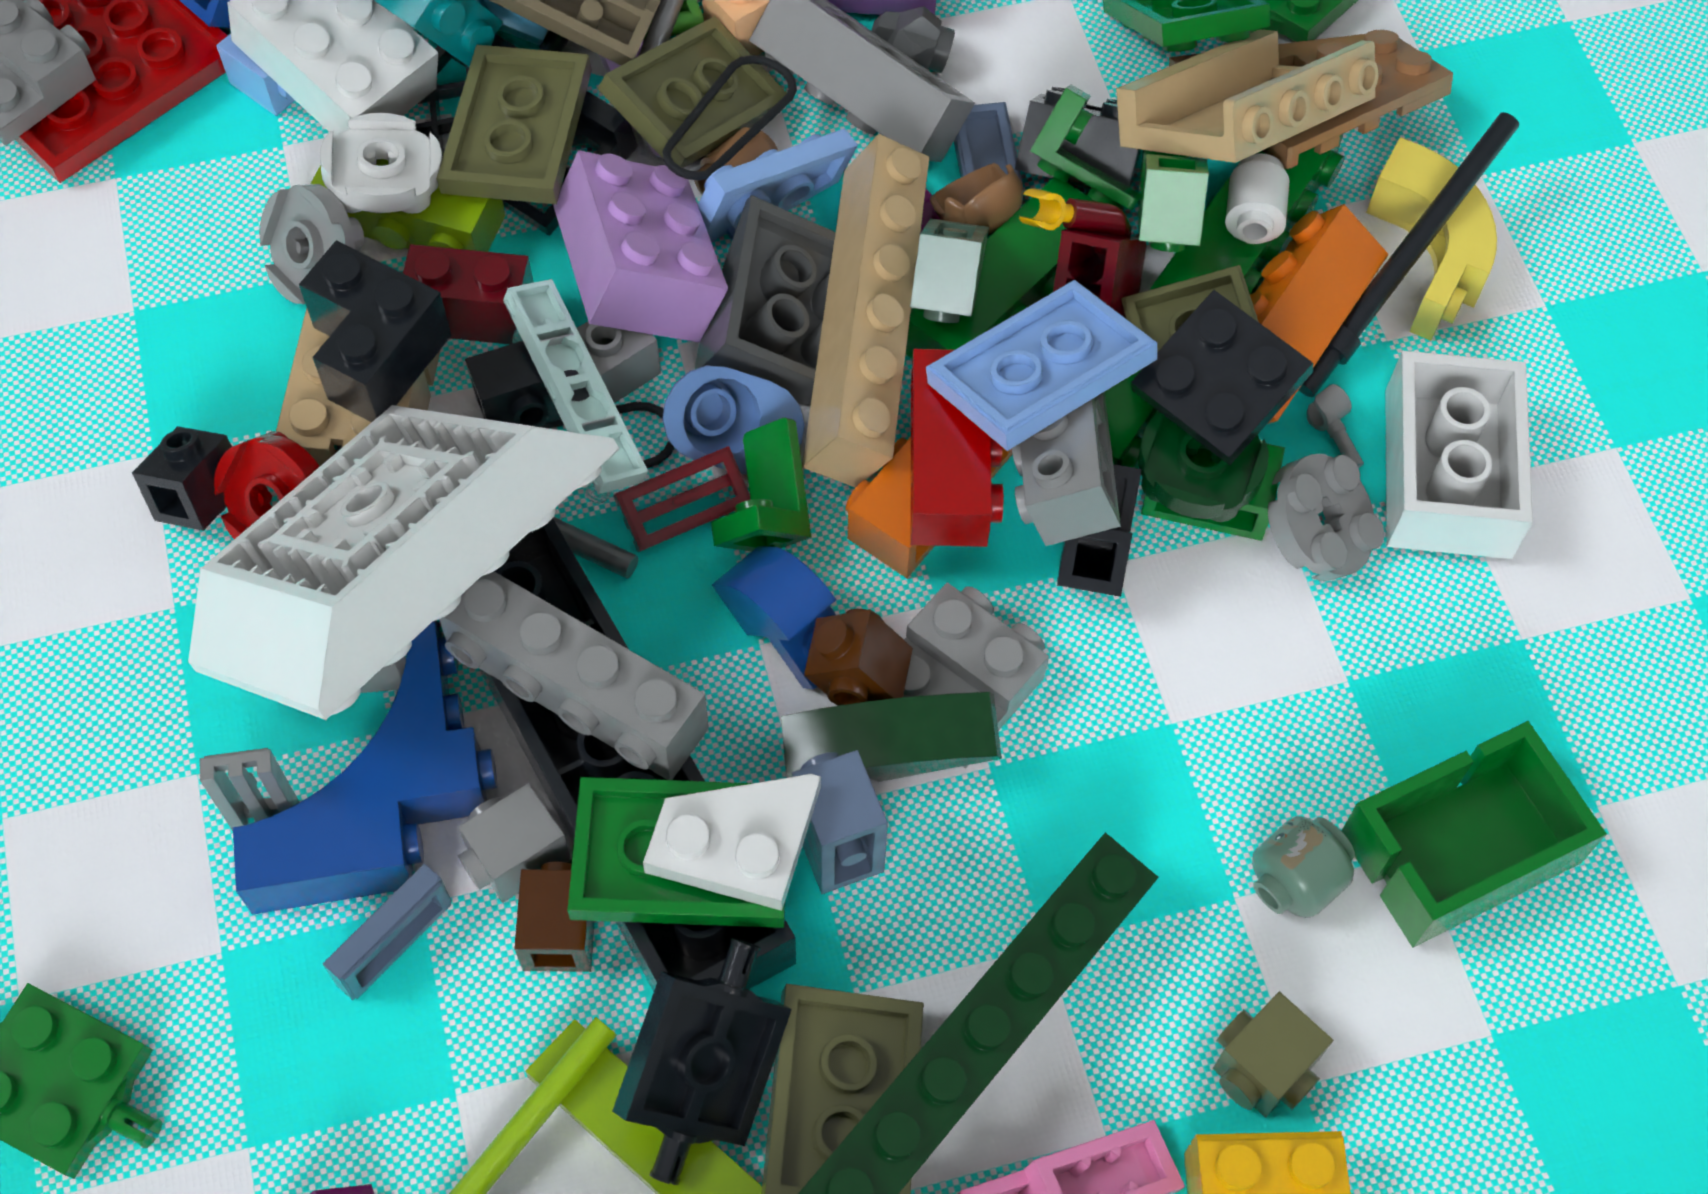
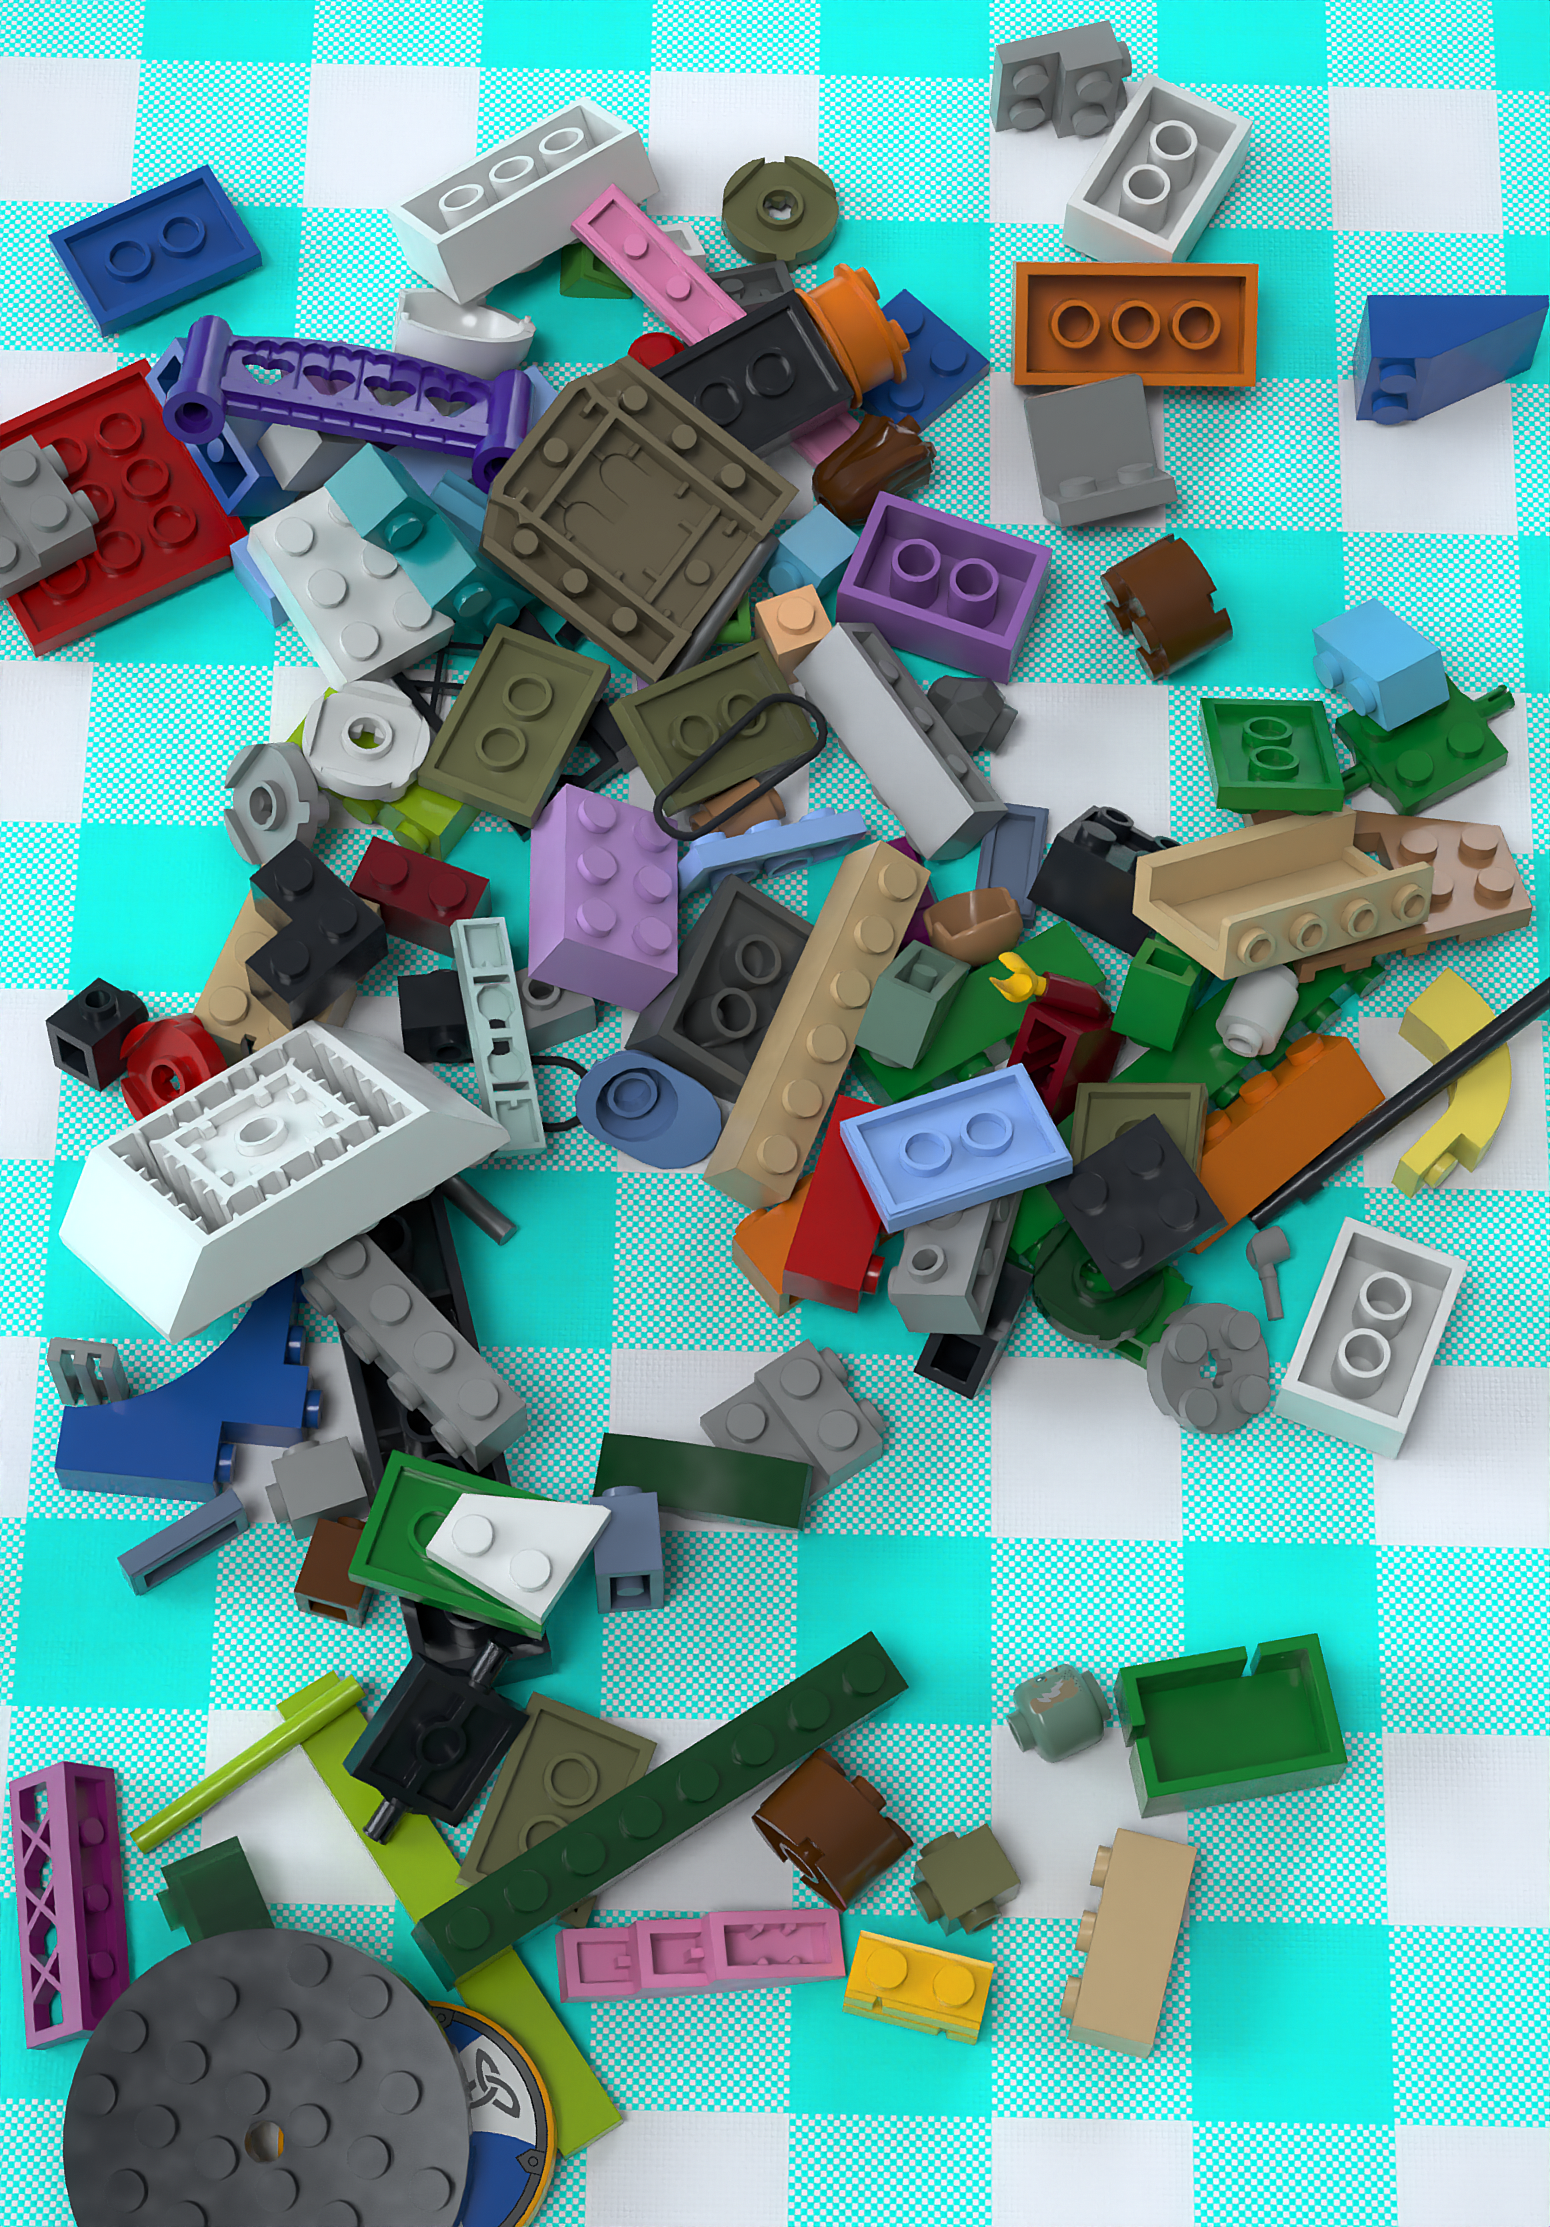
camera: 15 degrees right, 5 degrees up
dark red tile [613,446,751,552] -> none
green bracket [711,417,812,552] -> none
blue brick [712,546,836,690] -> none
reddish brown brick [804,609,913,706] -> none
green bracket [1030,84,1140,210] -> none
none -> reddish brown brick [751,1748,914,1912]
none -> tan brick [1059,1828,1198,2059]

